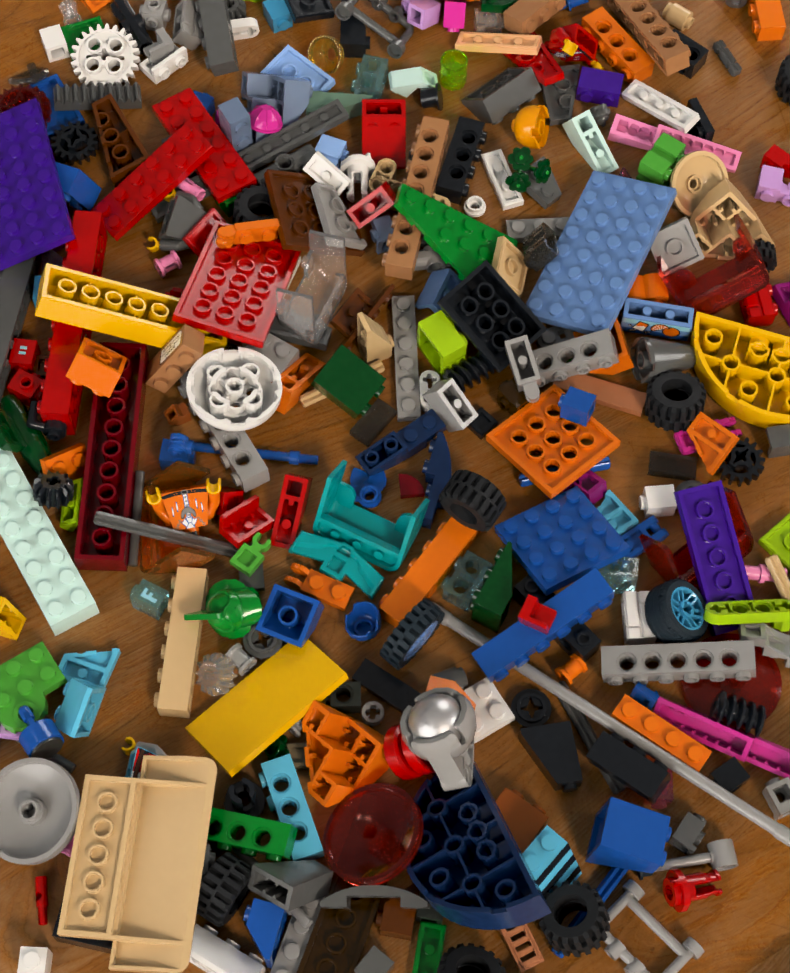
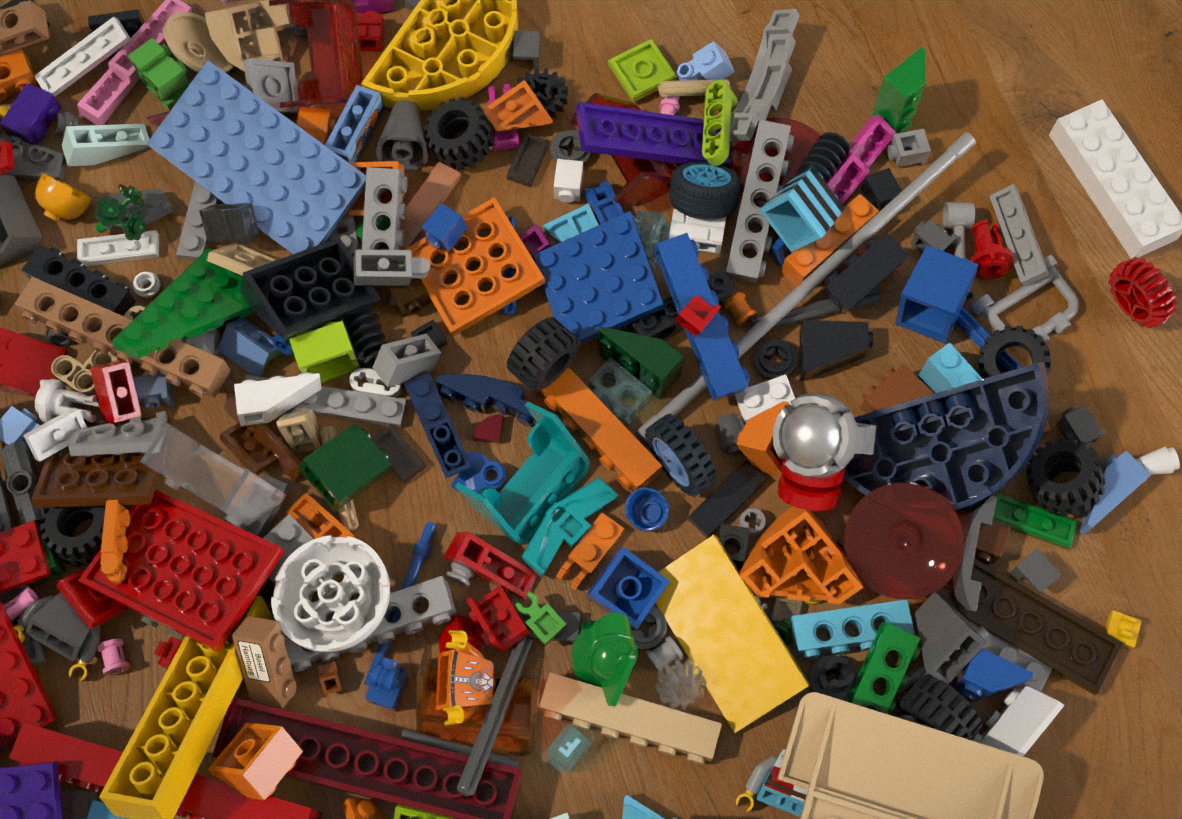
camera: 75 degrees left, 5 degrees up
none -> white slope [234,372,322,426]
none -> light grey bush [446,562,475,587]
none -> medium azure slope [759,166,845,252]
none -> light grey plate [990,184,1050,287]

